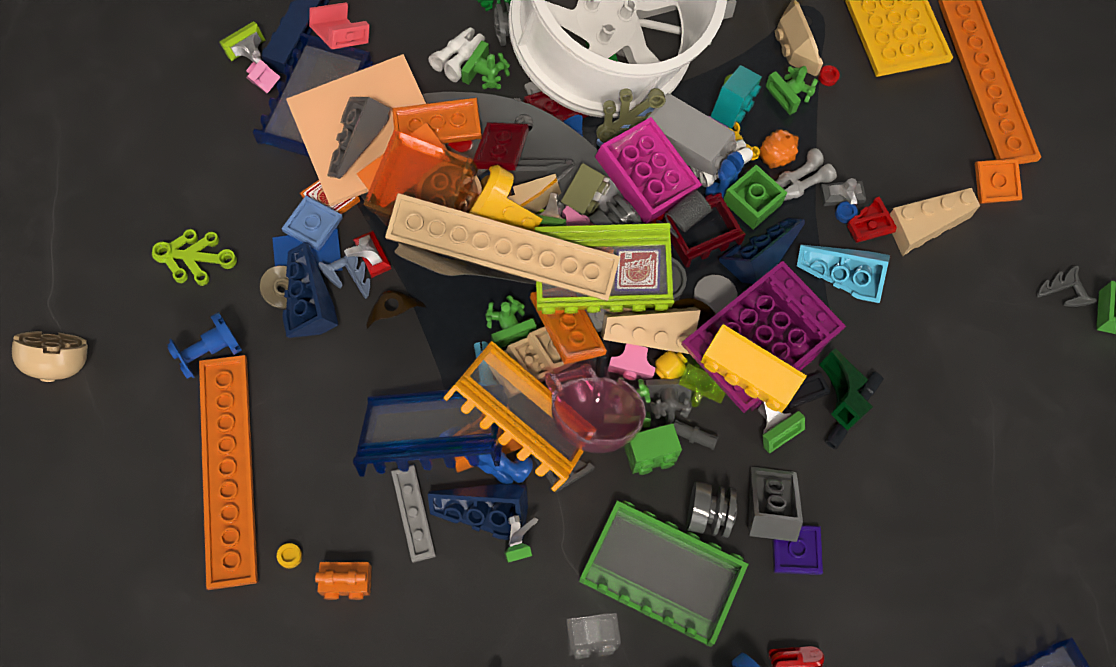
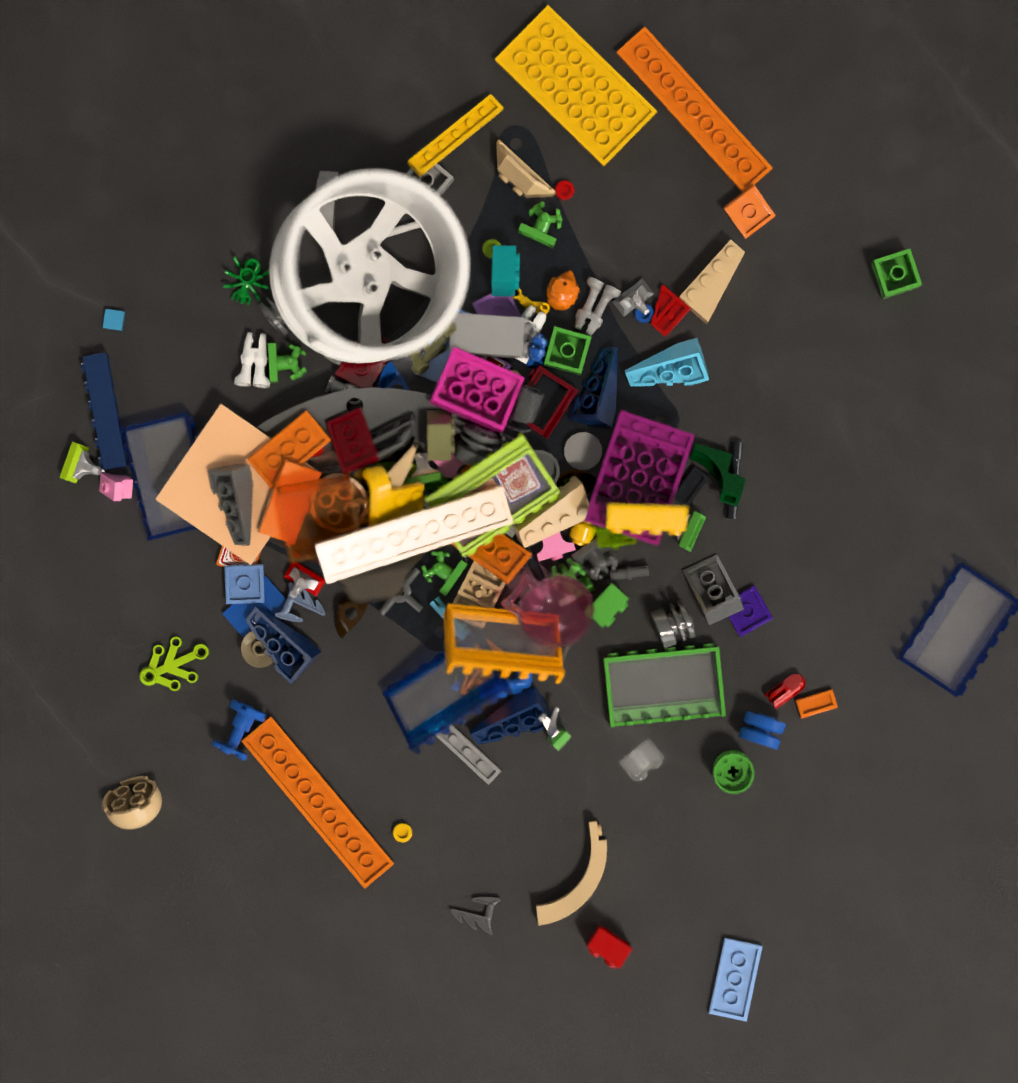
camera: 25 degrees left, 20 degrees up
coral panel [309,2,369,49] -> none
orange brick [315,562,372,600] -> none
dark grey piece [1037,266,1097,307] -> none
none -> dark grey bar [378,567,424,616]

